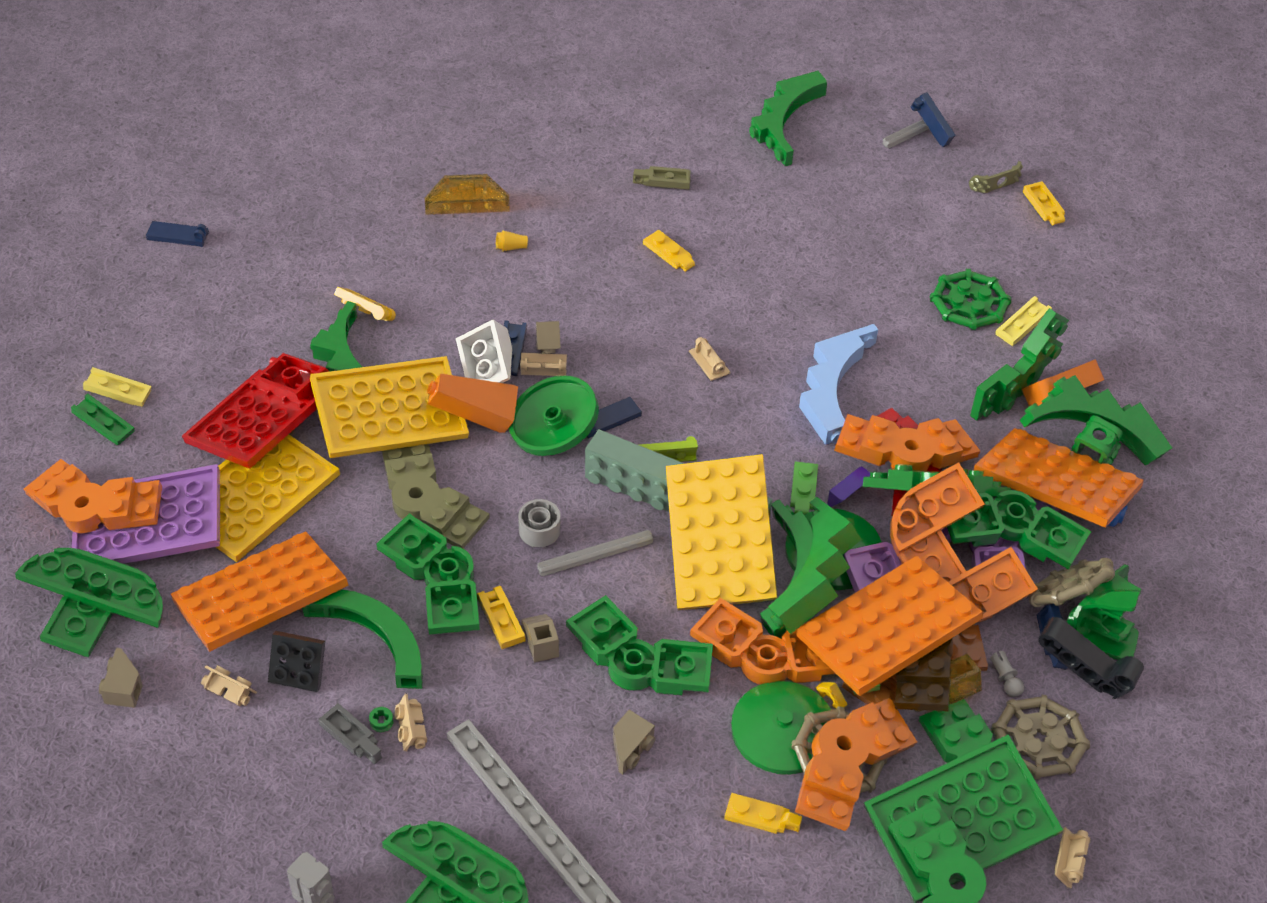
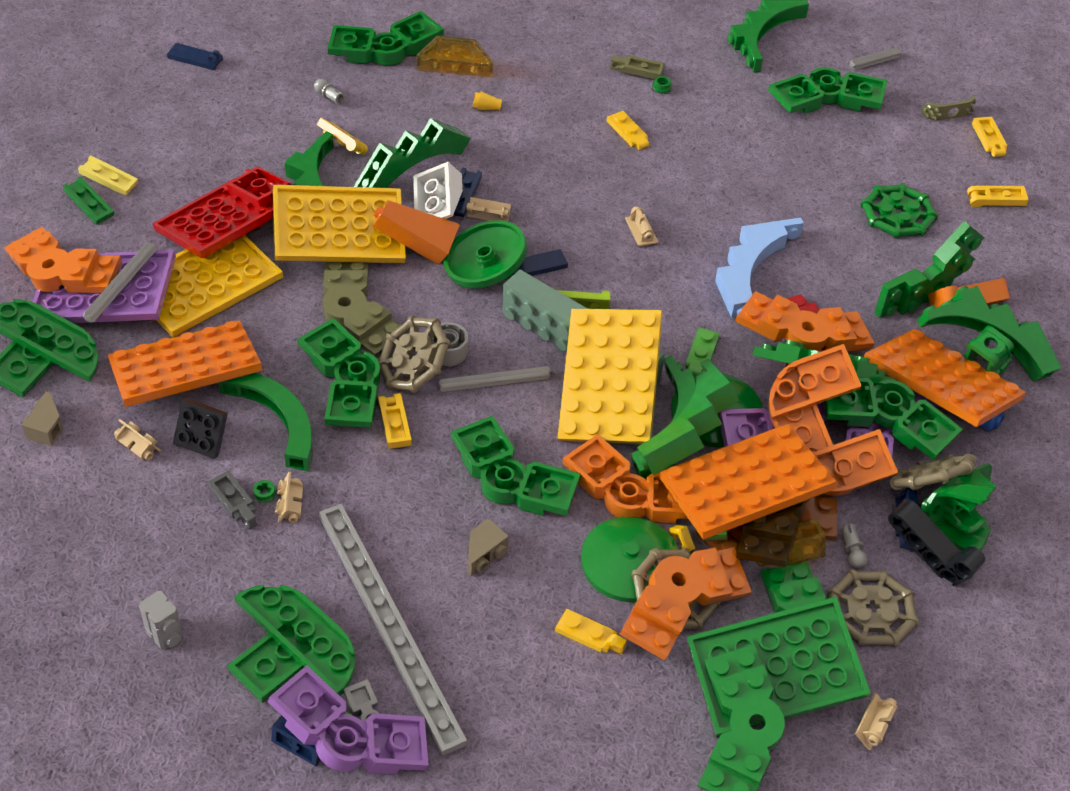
camera: 10 degrees right, 0 degrees up
dark tan slope [522,614,559,663] -> none
dark tan slope [536,321,561,354] -> none
dark purple slope [827,466,870,507] -> none
dark blue hinge [911,92,955,147] -> none
light yellow hinge [996,296,1052,346] -> none
none -> light grey axle [83,242,157,323]
none -> light grey pin [314,79,345,105]
none -> green plate [328,11,444,65]
none -> green arch [354,118,471,188]
none -> dark tan plate [378,315,451,393]
none -> green plate [653,76,672,93]
none -> green plate [768,67,888,114]
none -> yellow plate [967,186,1029,207]

